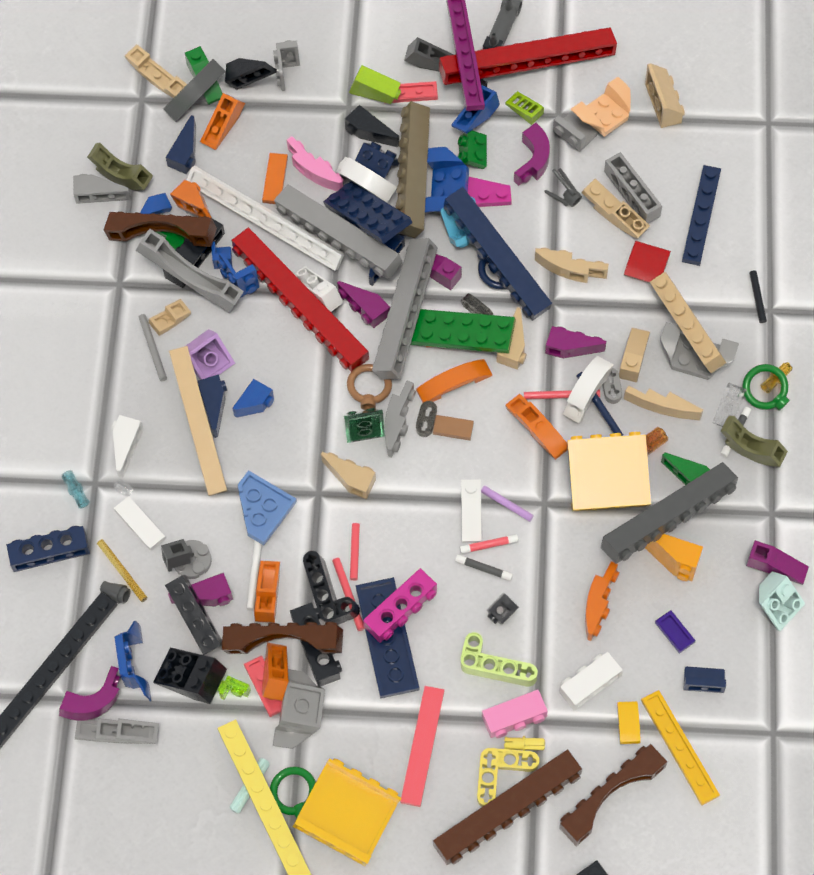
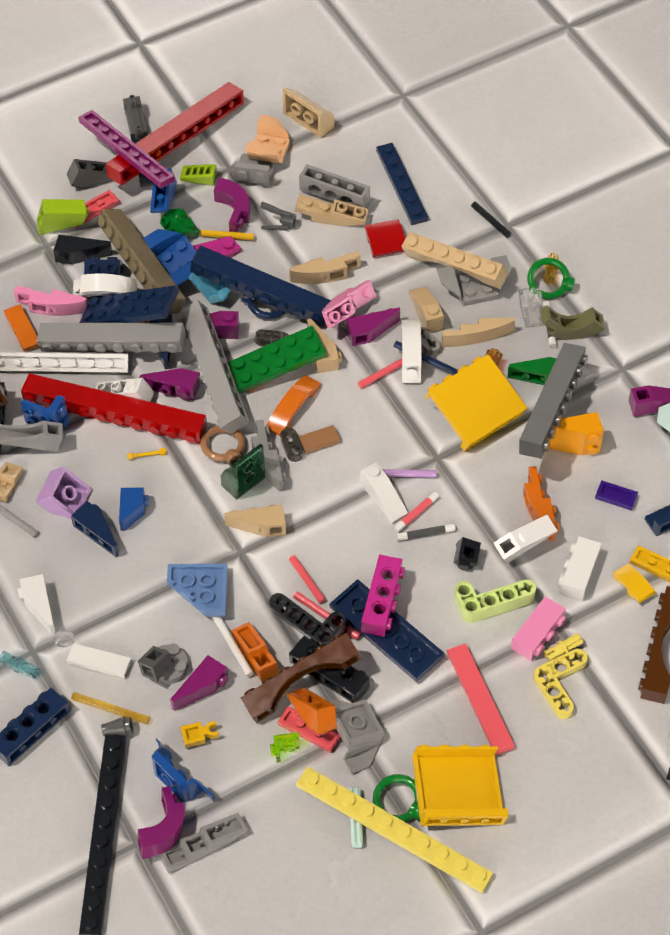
camera: 35 degrees left, 10 degrees down
black slope [153,647,227,704] -> none
black brick [165,575,222,655] -> none
tan tile [169,346,227,496] -> none
blue panel [211,241,233,269] -> none
reddish brown brick [433,749,582,865] -> none
orange slope [505,393,568,460] -> none
none -> yellow hinge [127,448,167,460]
none -> yellow plate [180,721,219,748]
none -> yellow bar [201,230,254,241]
none -> bright pink slope [322,280,377,329]
none -> white slope [494,515,558,563]

